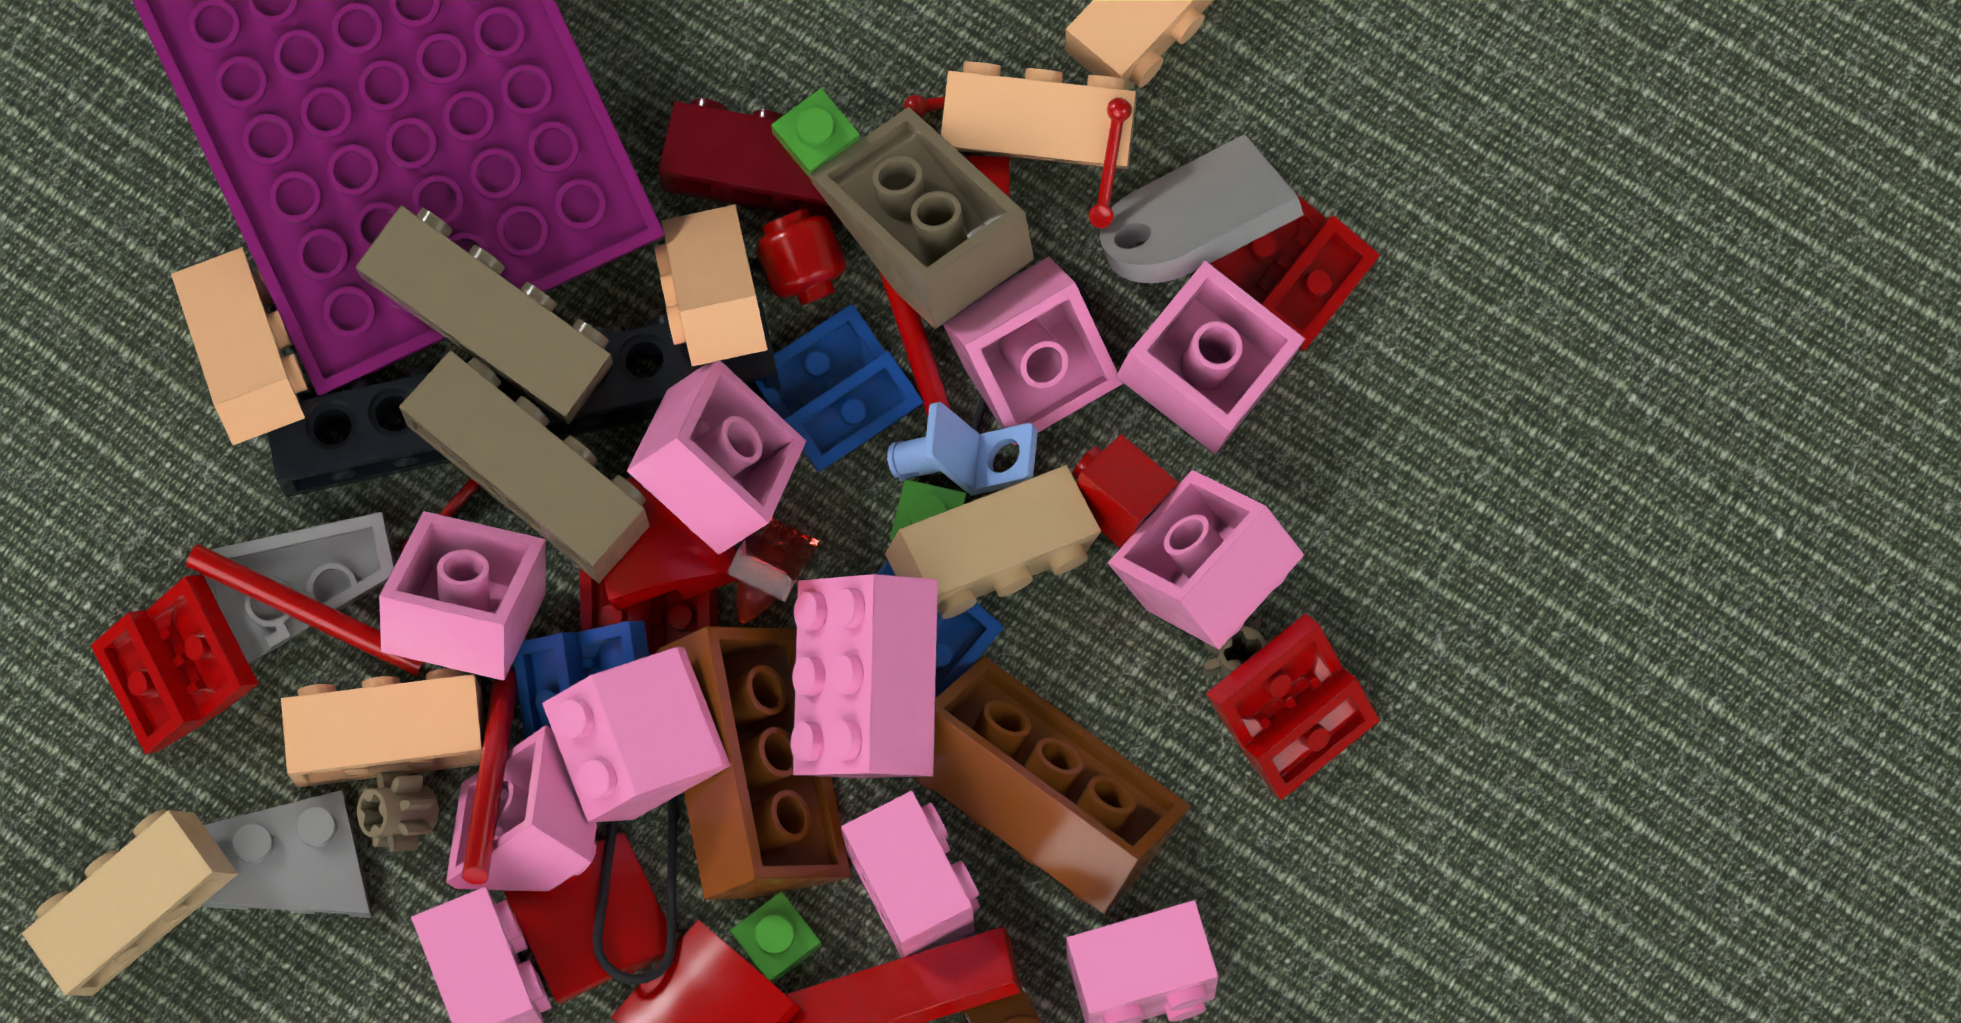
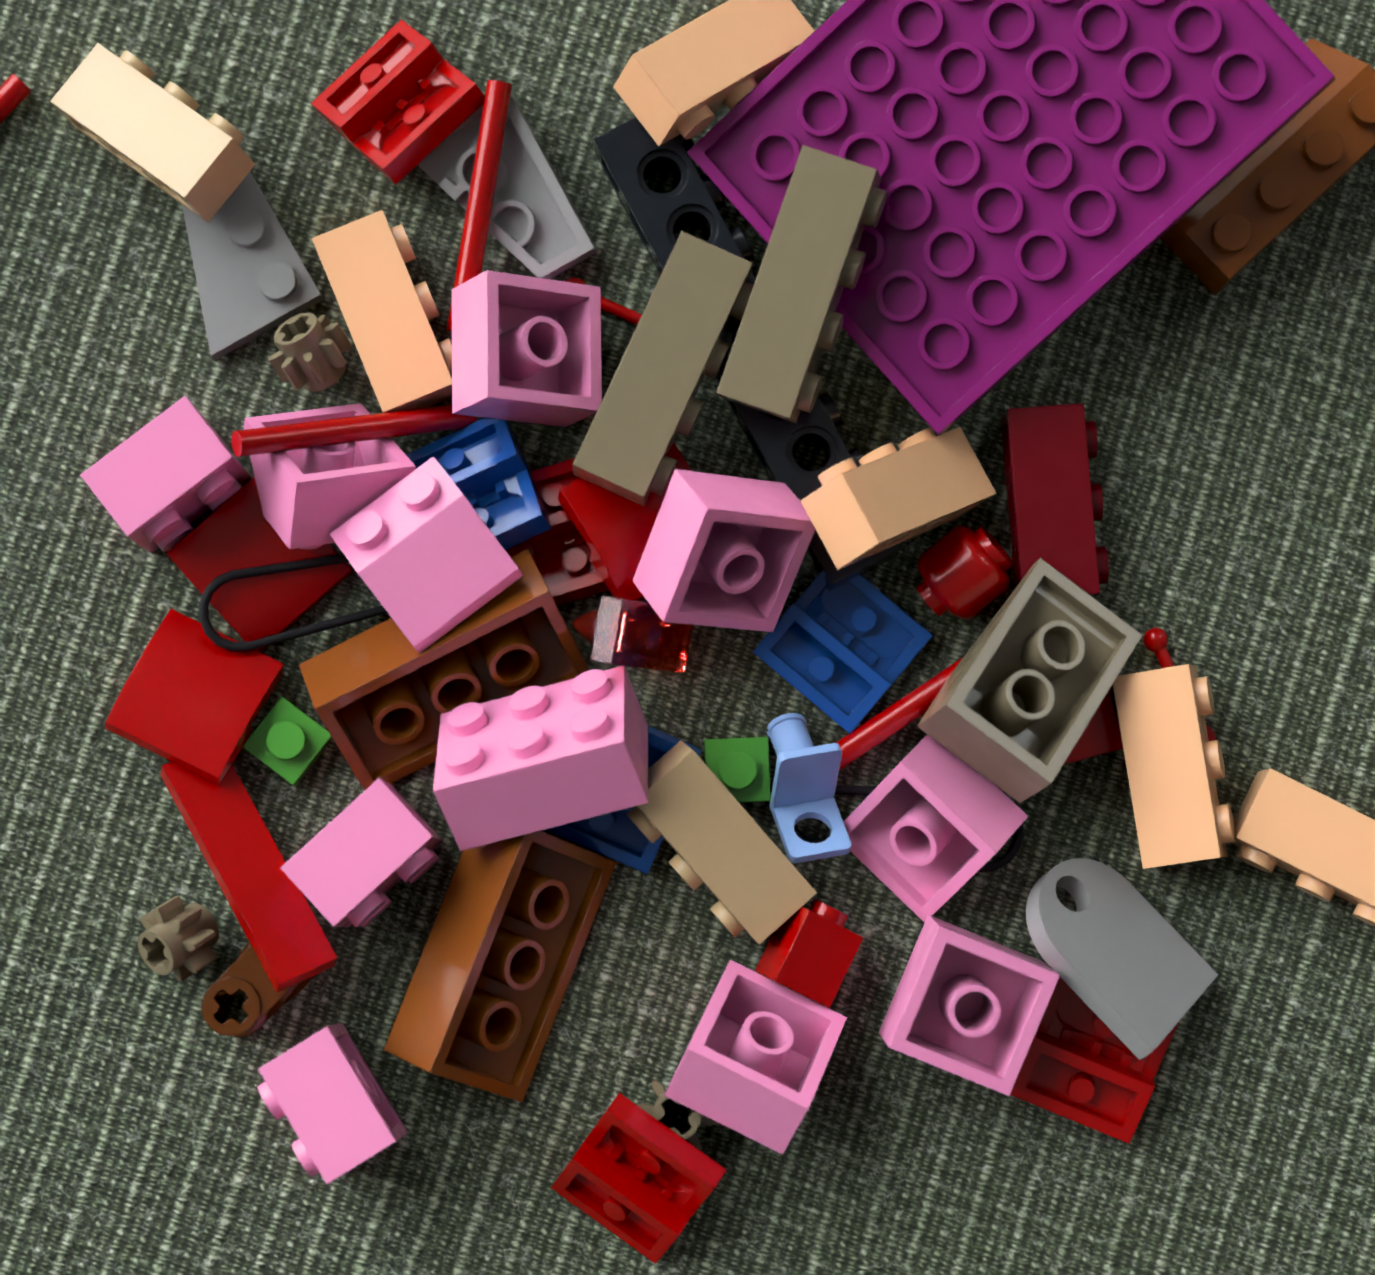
camera: 70 degrees right, 10 degrees up
bright green plate [771,88,860,178] -> none
red hinge [1089,97,1132,229] -> none

